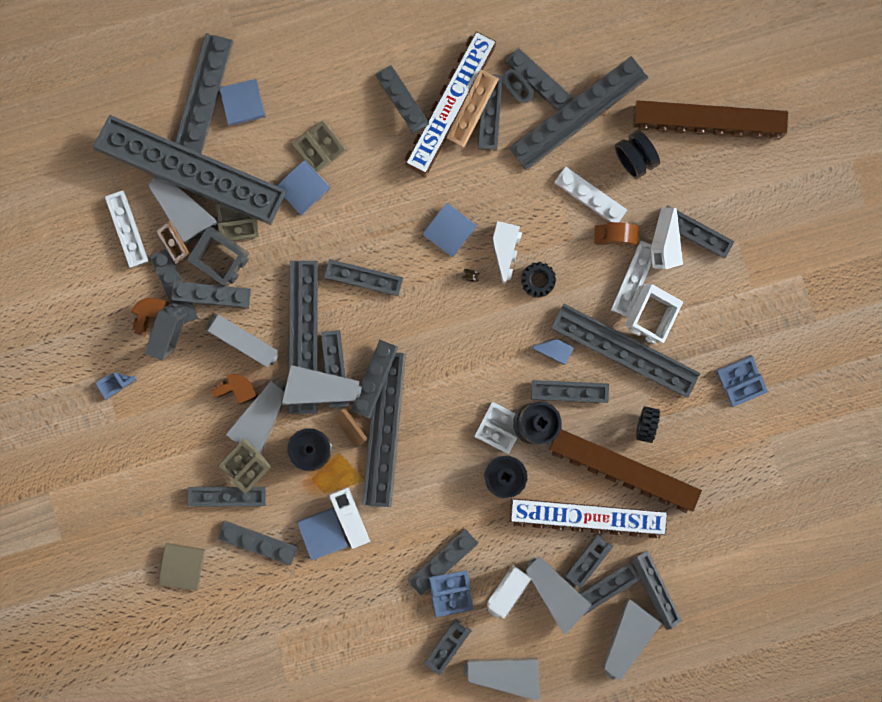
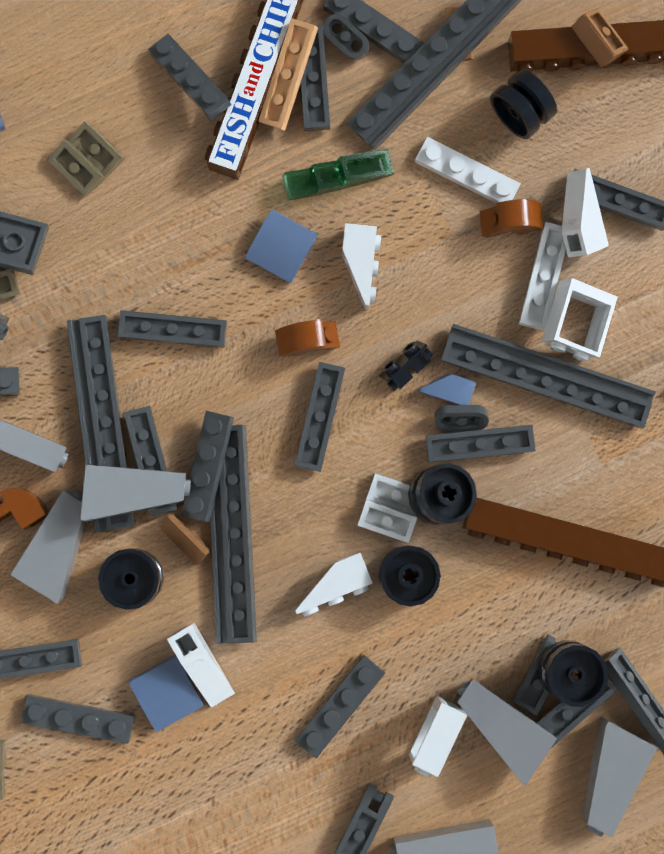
camera: 10 degrees left, 0 degrees up
dark tan slope [218,437,271,494] -> none
sand blue slope [278,160,331,215] -> none
clear yellow wing [312,453,365,493] -> none
sand blue slope [429,570,474,618] -> none
dark brown bush [462,269,480,282] -> none
brick [509,498,667,539] -> none
black tyre [521,262,556,298] -> none
black tyre [636,406,660,443] -> none
none -> dark orange brick [275,319,340,356]
none -> clear green slope [282,149,394,201]
none -> dark grey plate [295,362,345,472]
none -> white slope [295,552,373,617]
none -> black hinge [379,340,433,391]
none -> dark grey plate [434,405,489,431]
none -> black wheel [538,640,608,707]
none -> medium nougat slope [572,8,629,67]

